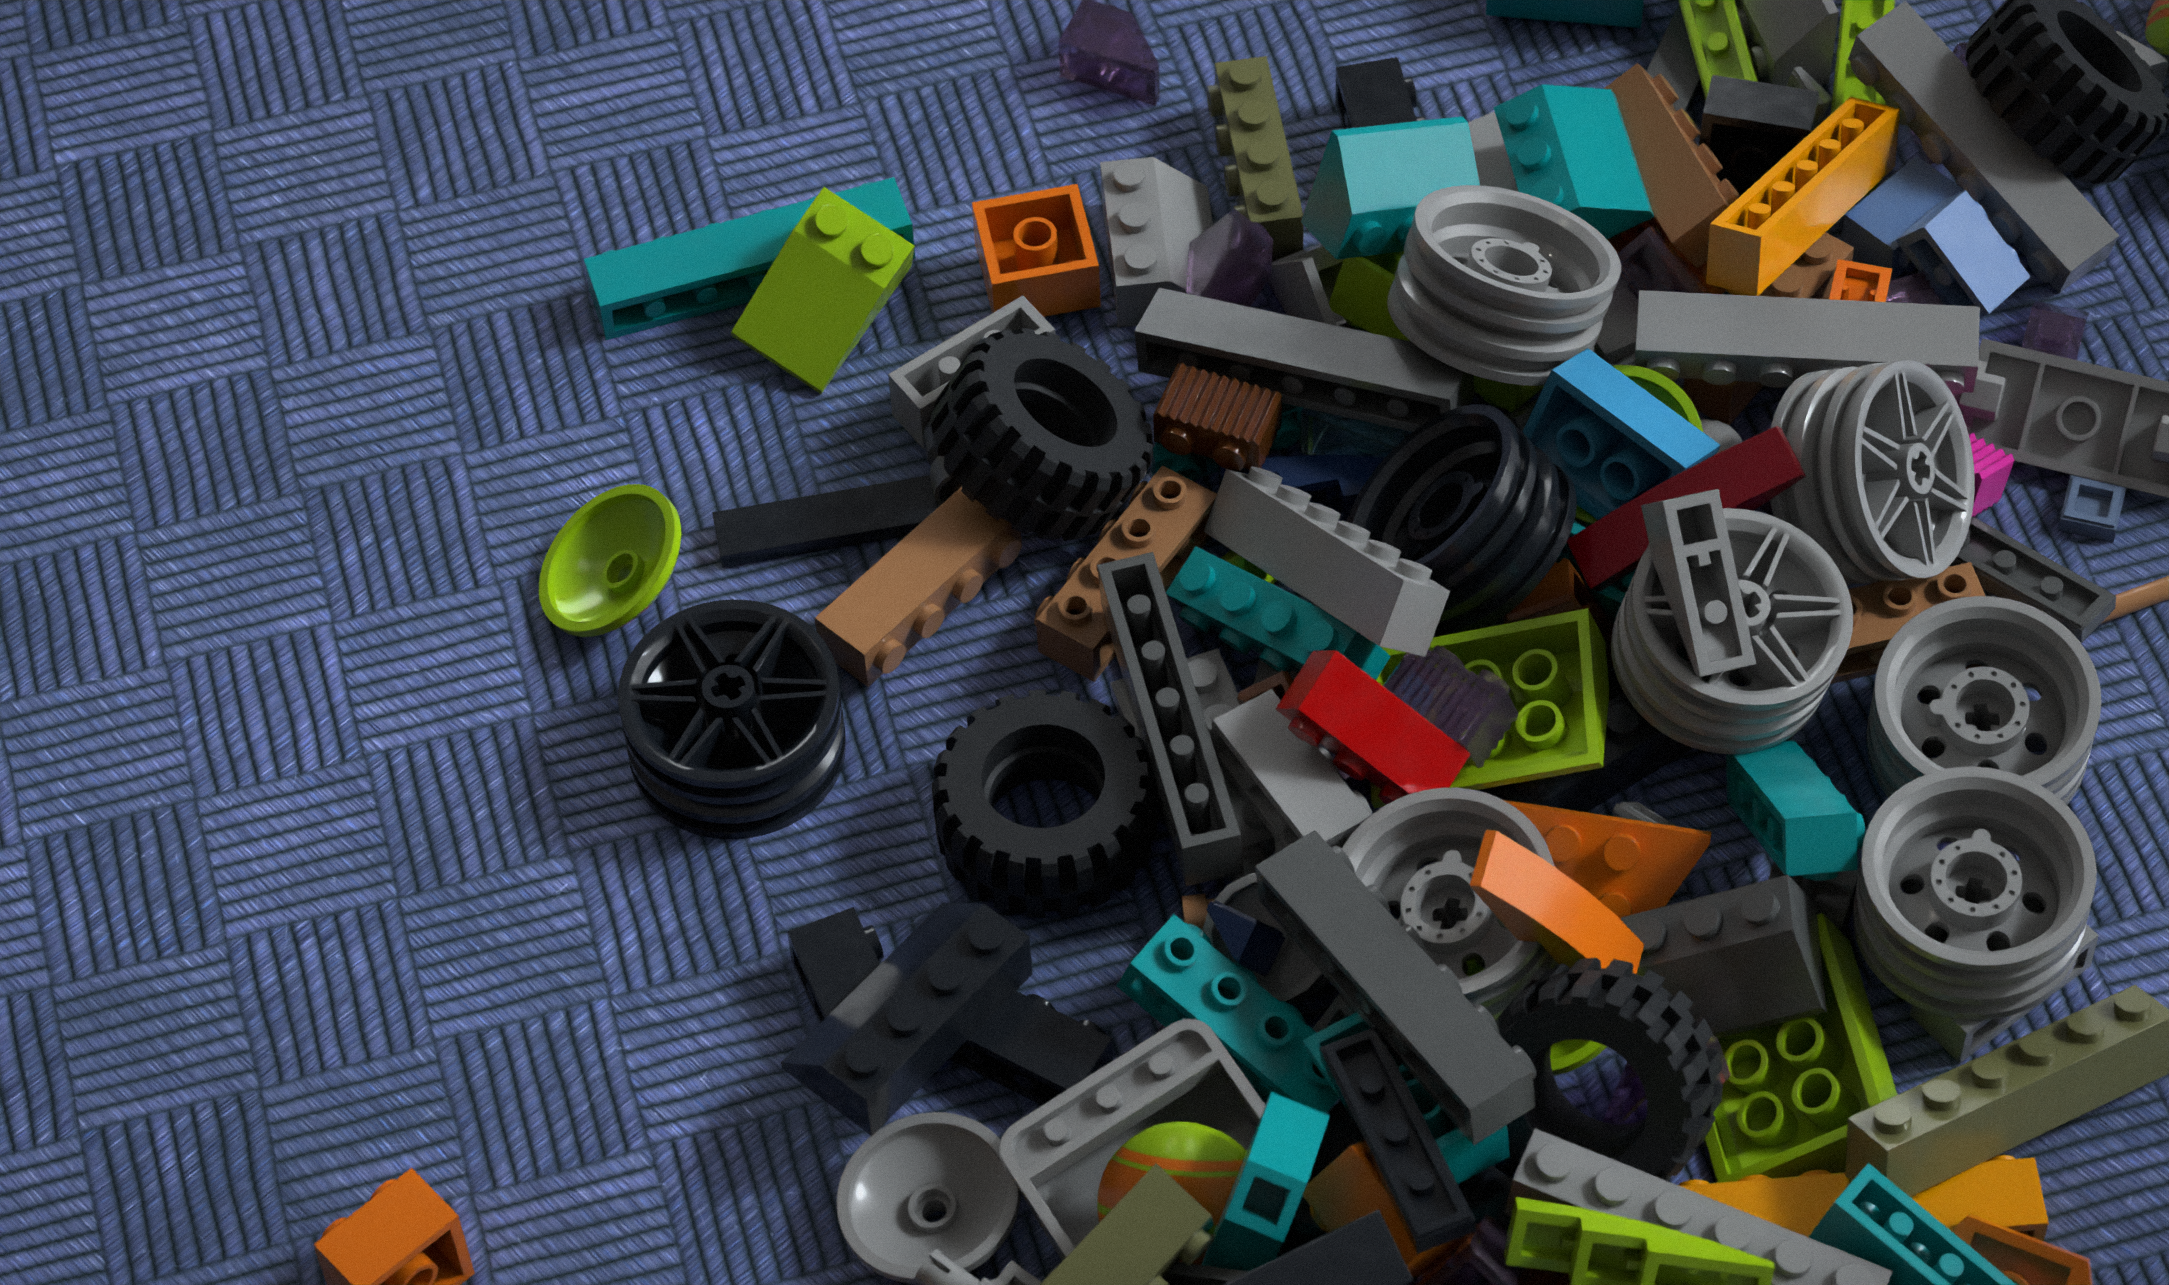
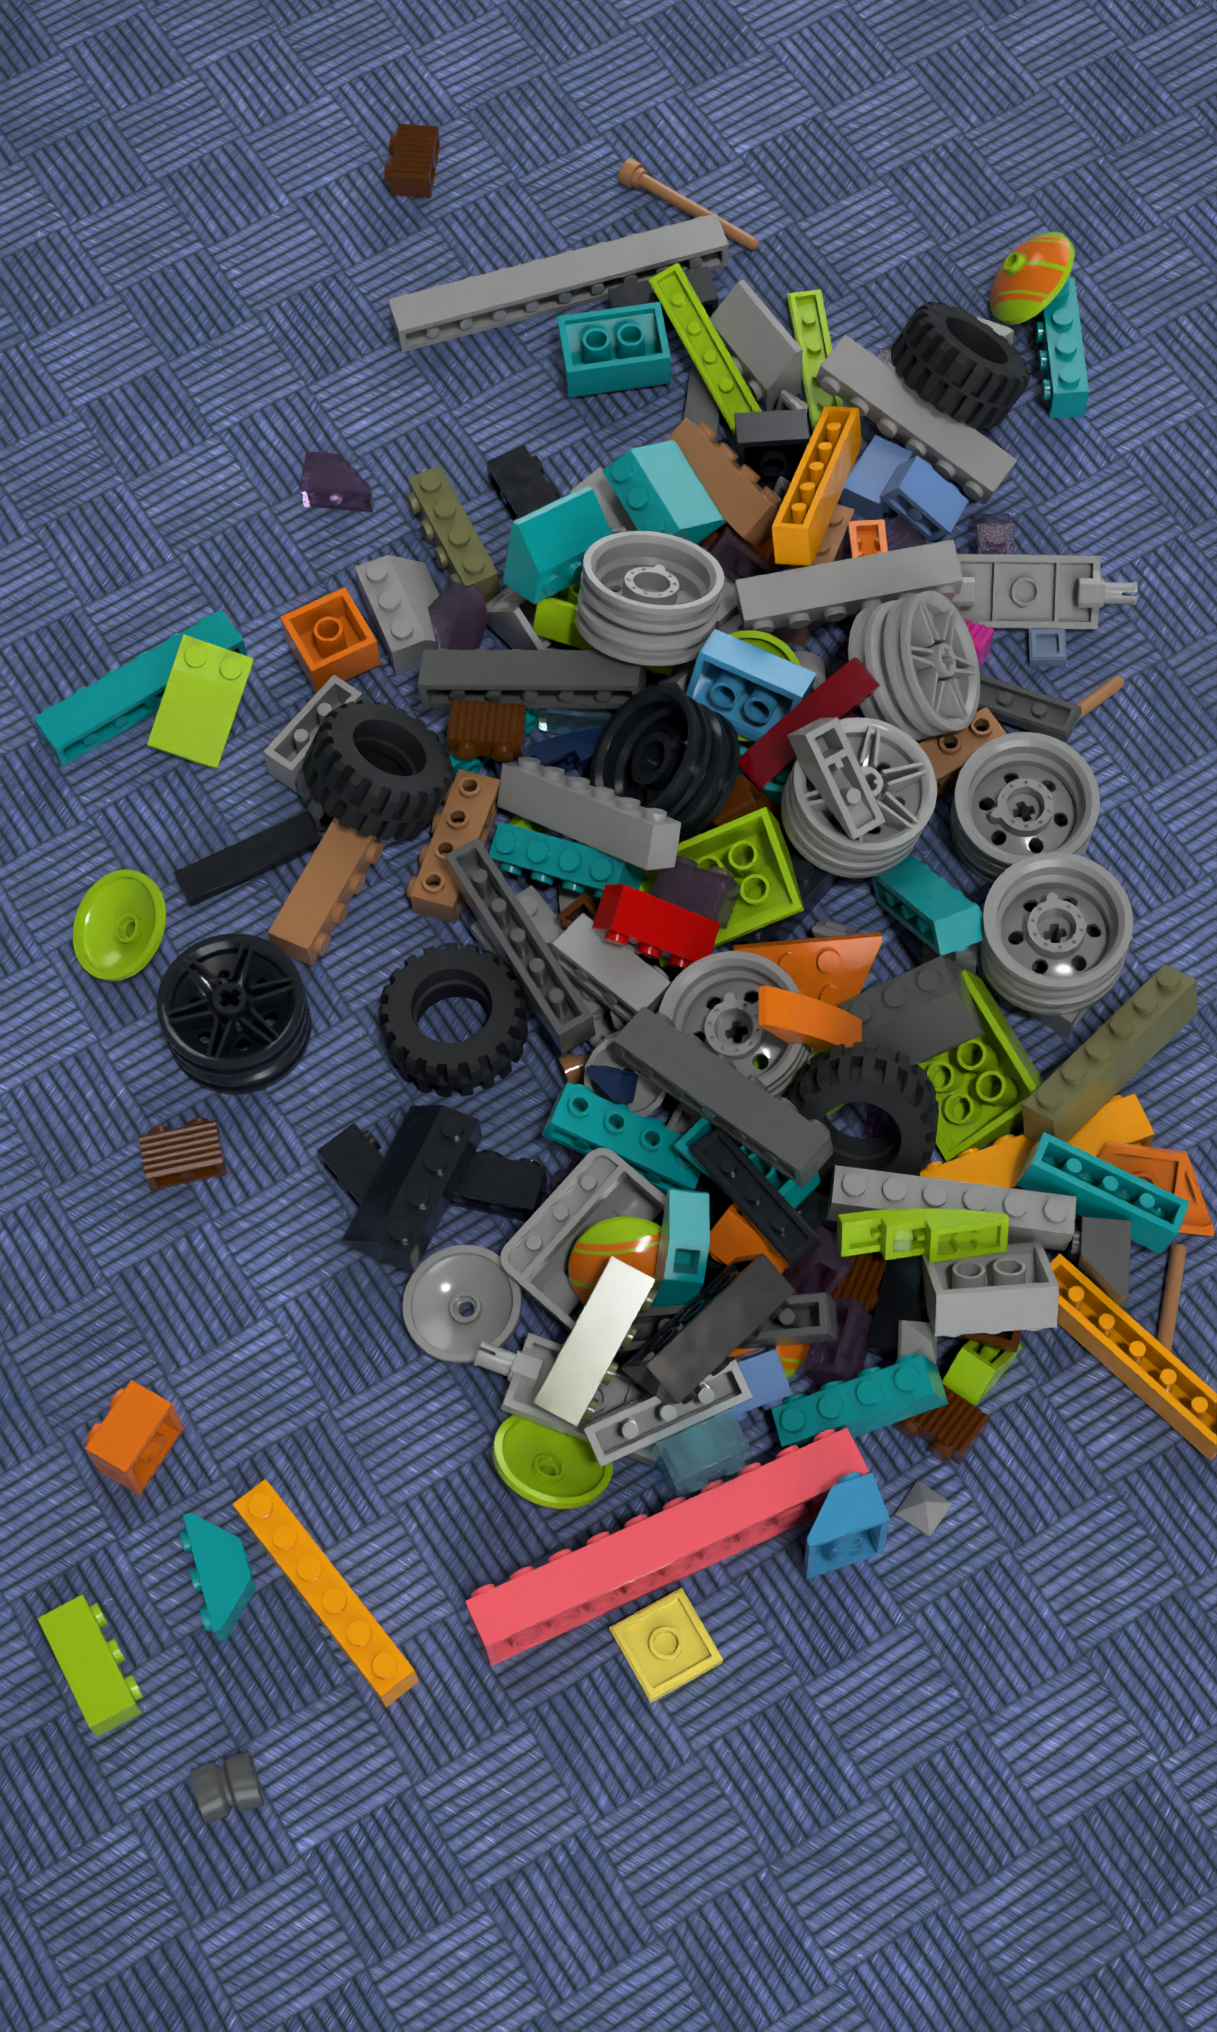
camera: 15 degrees left, 10 degrees up
none -> reddish brown brick [139,1118,227,1191]

